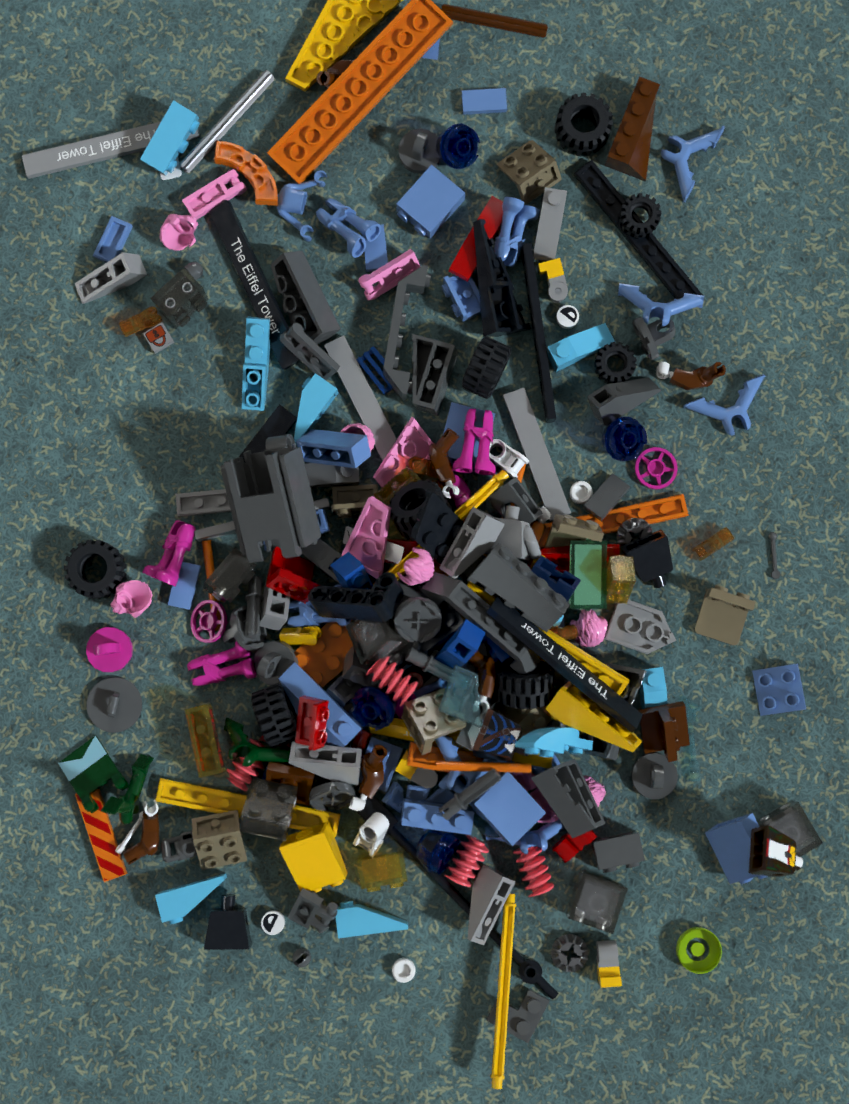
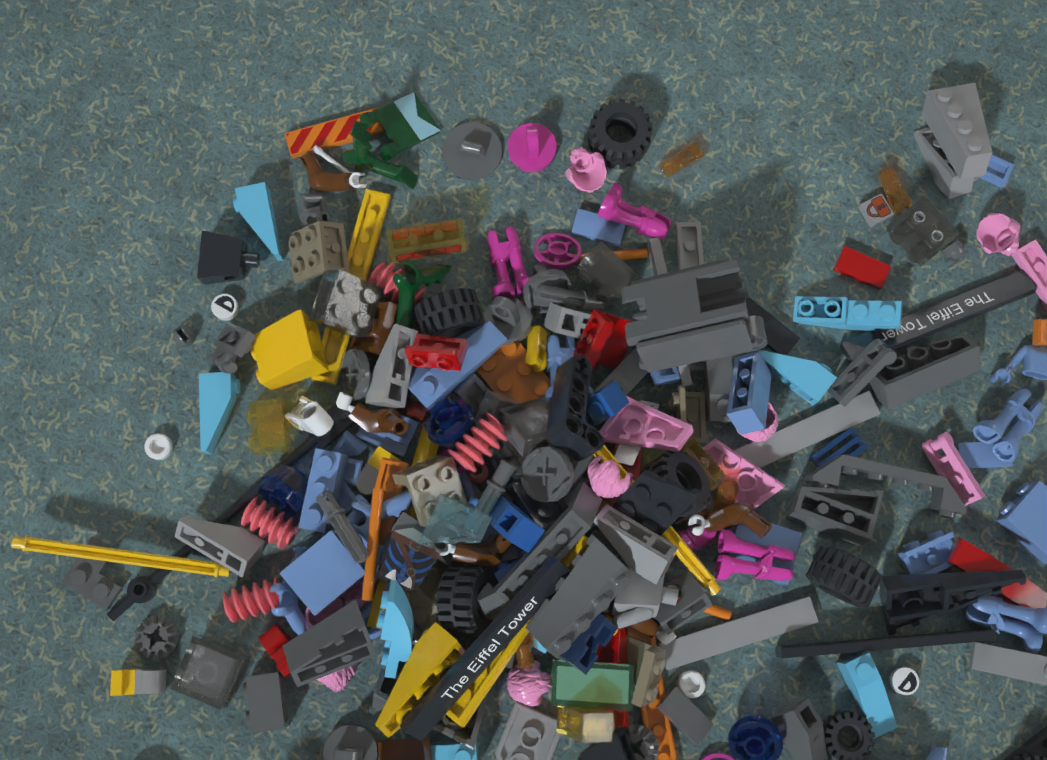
camera: 90 degrees right, 5 degrees down
white piece [489,439,529,478] -> none
leg [537,258,568,303] -> none
none -> clear orange bar [660,141,706,178]
none -> red tile [833,246,891,290]
none -> light grey wedge [922,83,992,180]

